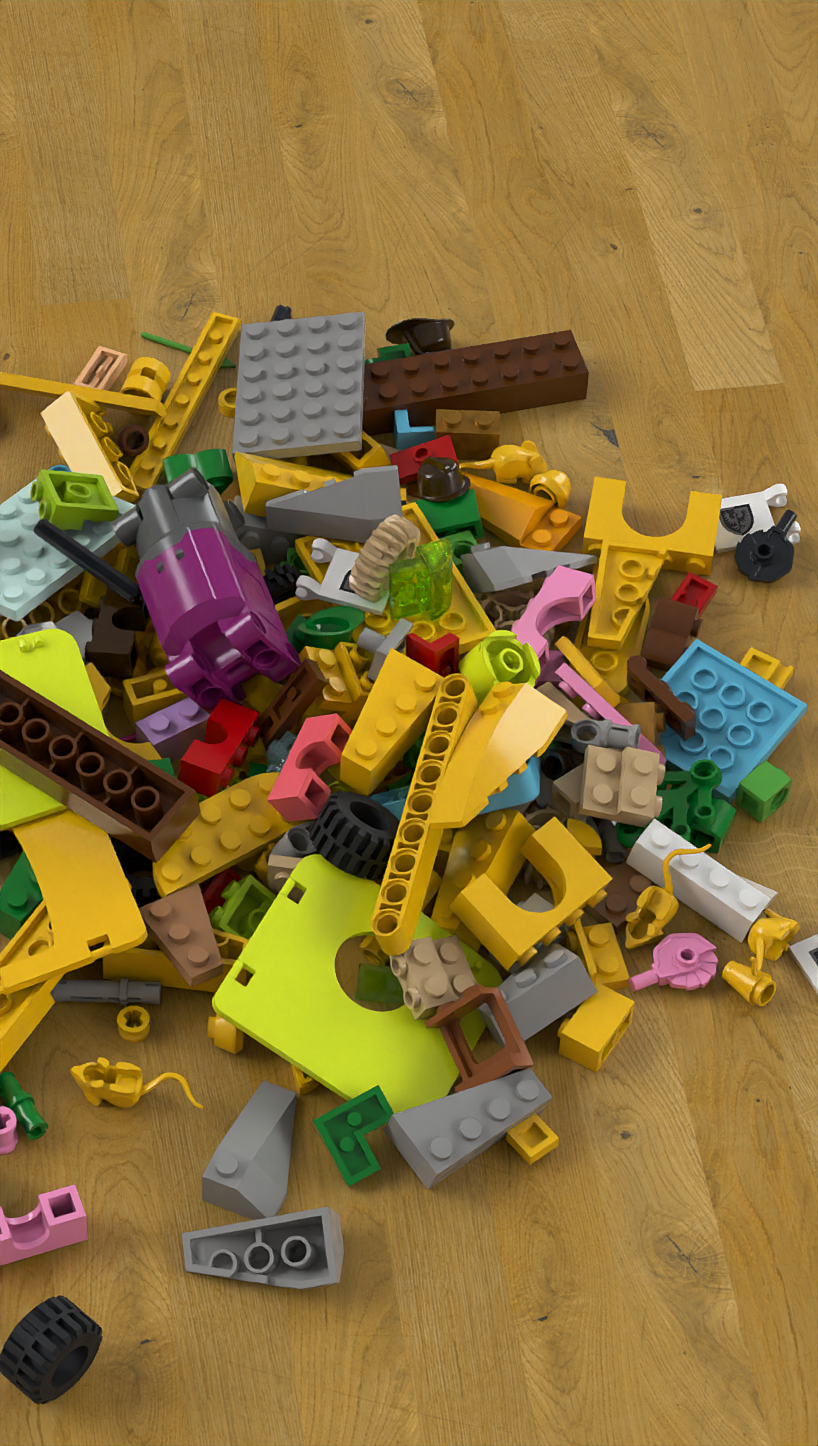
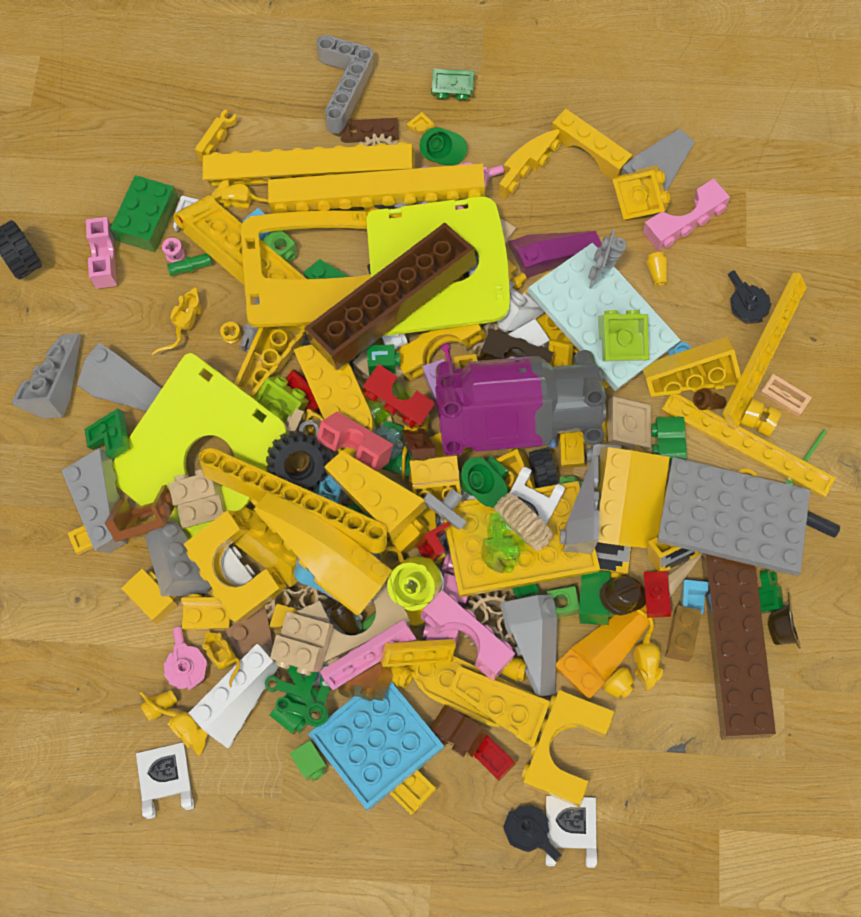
camera: 110 degrees right, 20 degrees up
black axle [33,519,142,603] -> none
medium nougat wing [138,883,223,988] -> none
light grey connector [571,719,641,754] -> none
reddish brown plate [627,655,696,741] -> none

